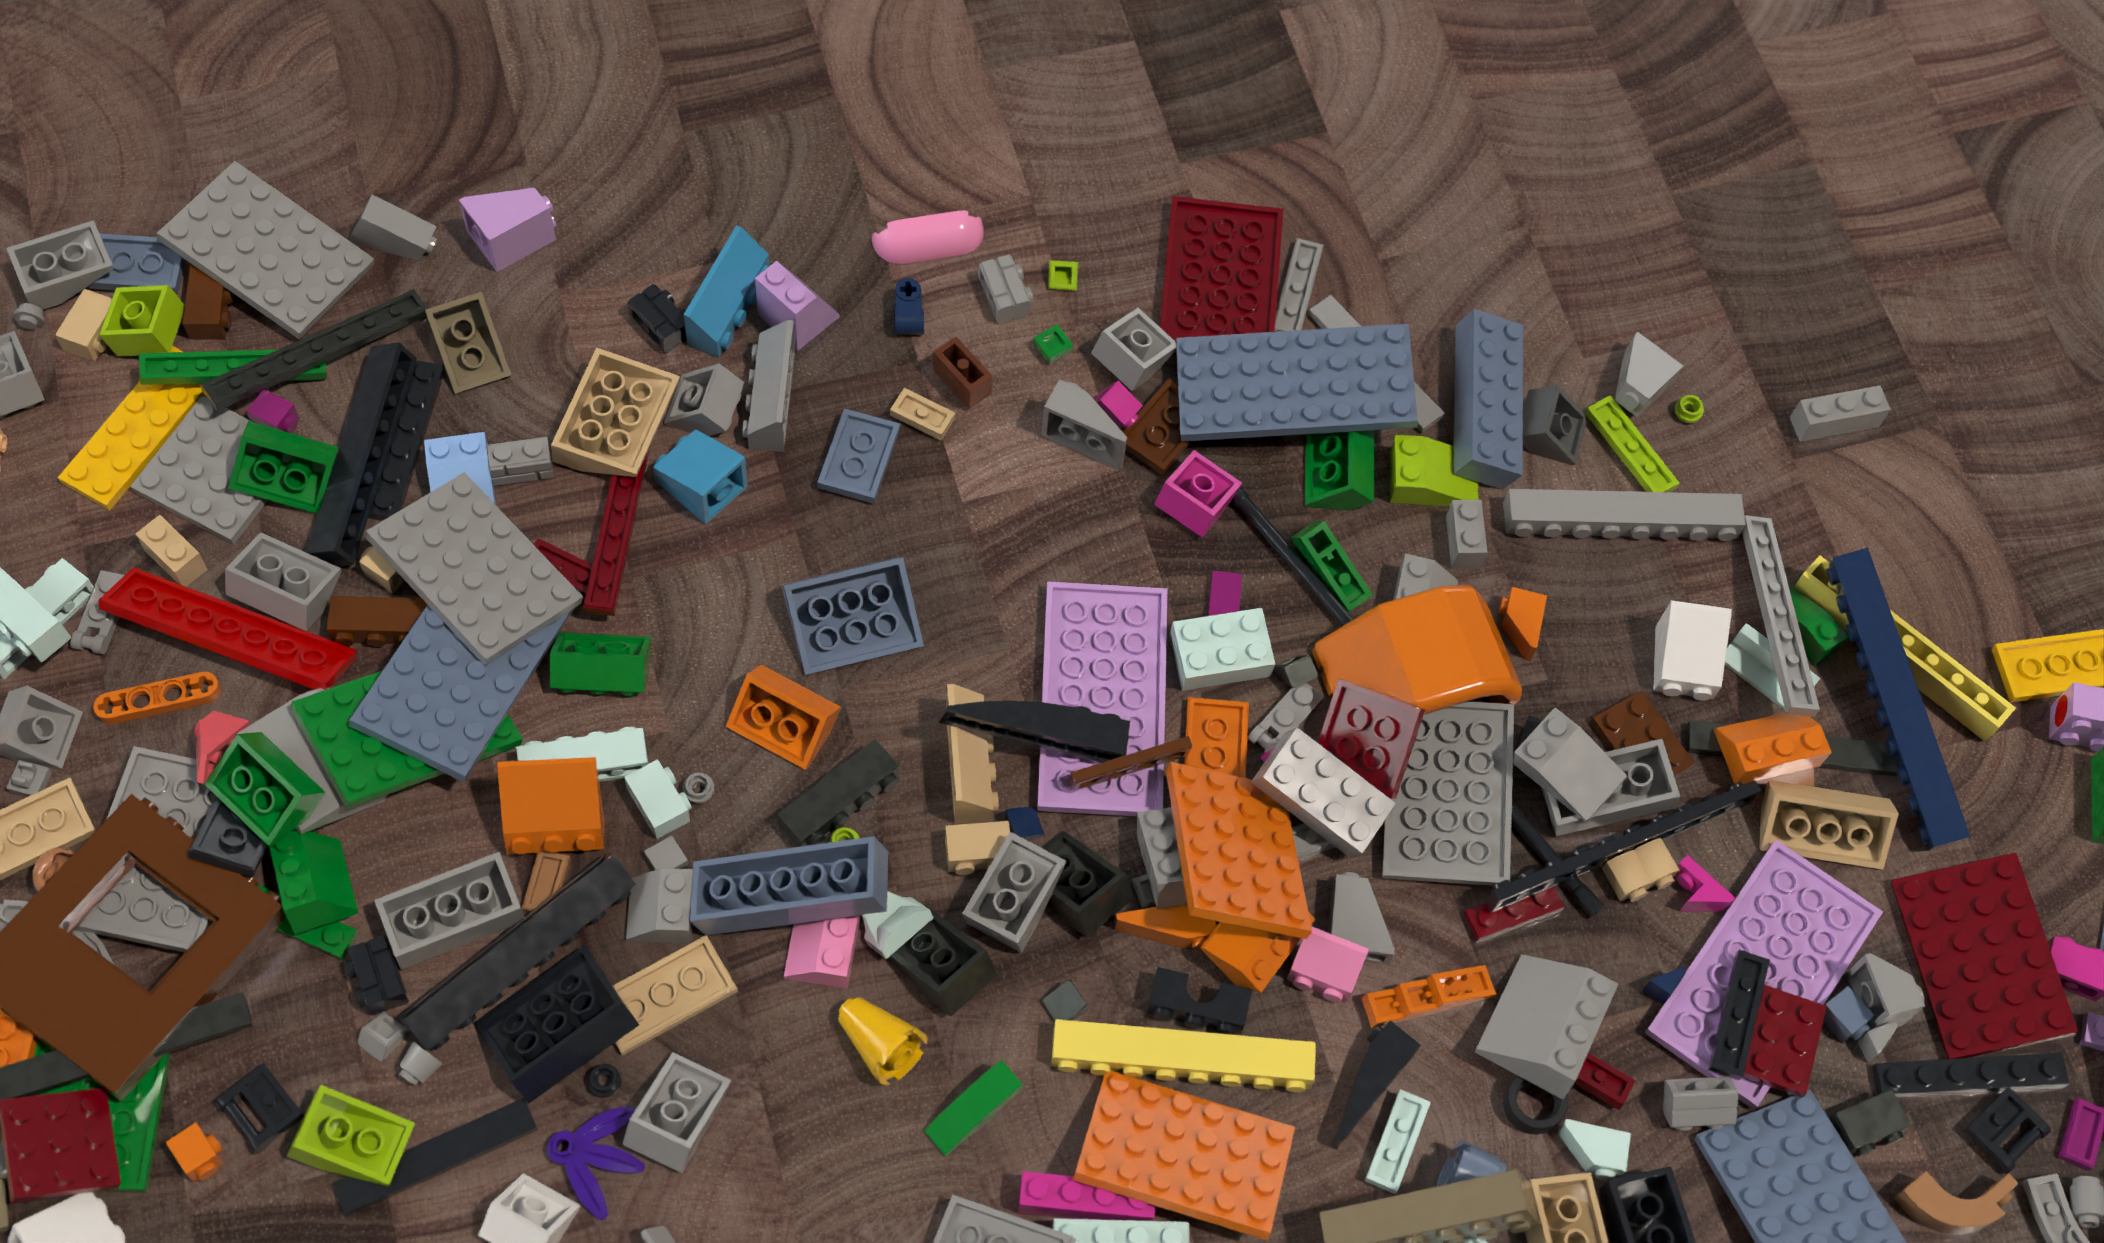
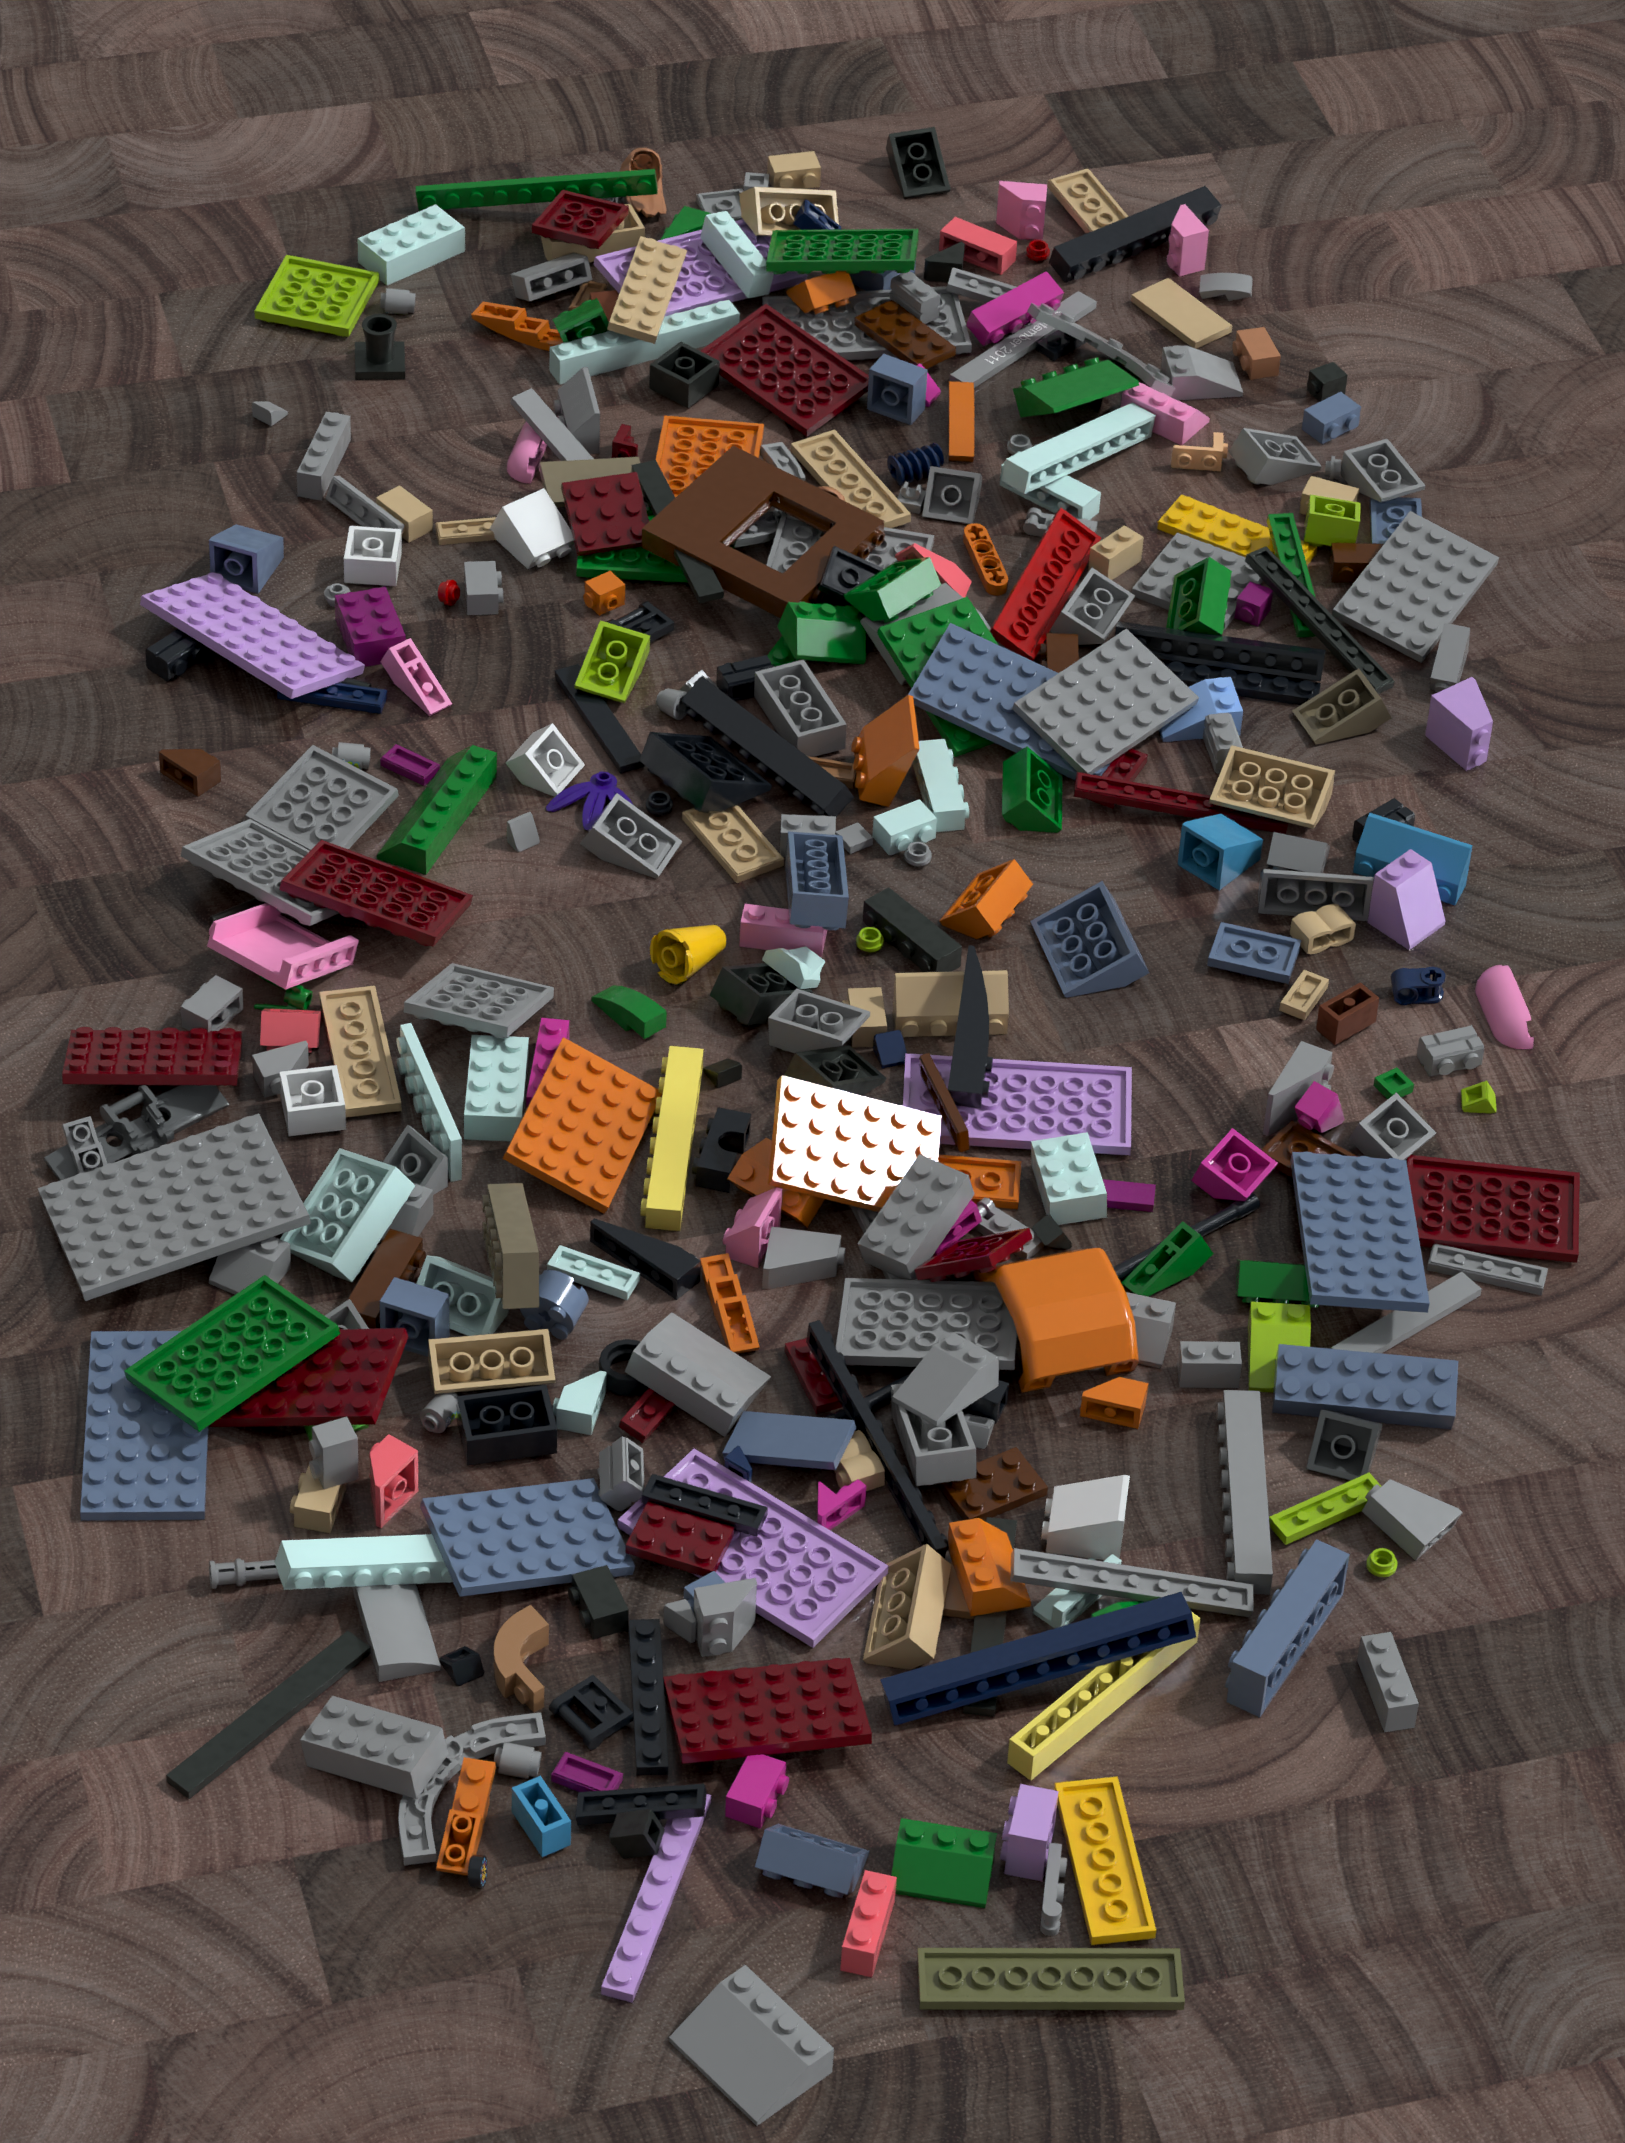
camera: 95 degrees right, 20 degrees down
none -> sand blue tile [722,1411,856,1470]
none -> sand blue brick [1225,1539,1350,1717]
none -> tan brick [1290,904,1356,954]

